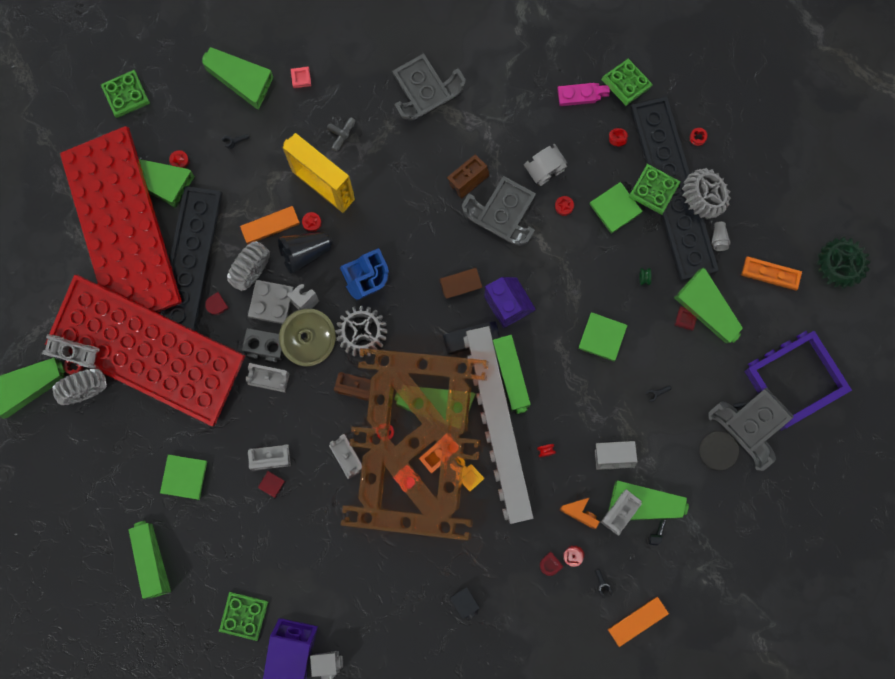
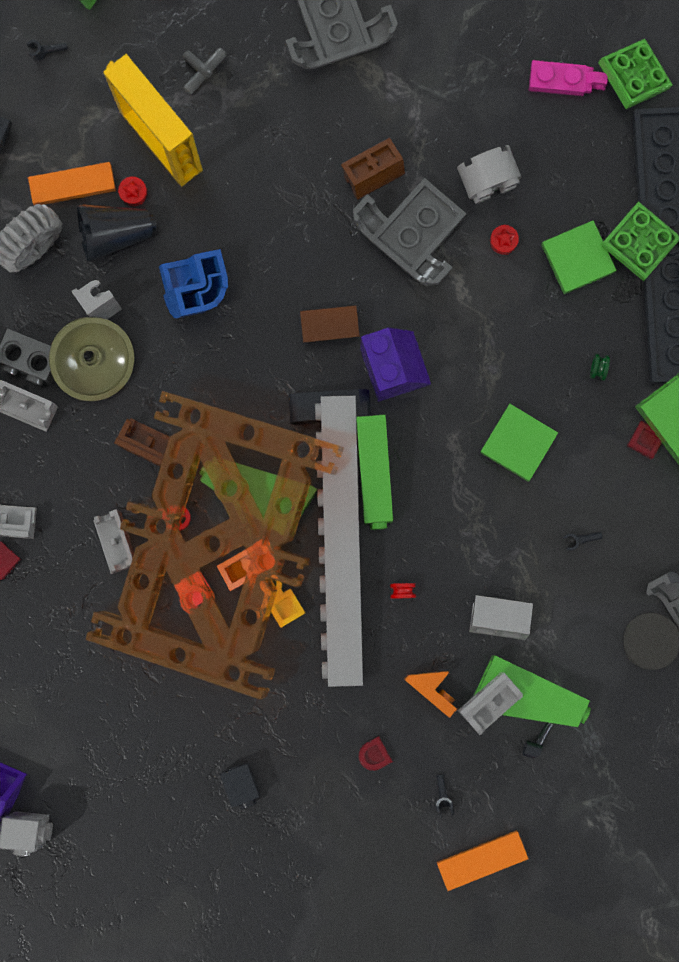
camera: 10 degrees right, 5 degrees up
light grey plate [248,280,294,324] -> none
light grey gear [335,306,388,357] -> none
tile [564,546,584,567] -> none
red tile [609,128,628,146] -> none

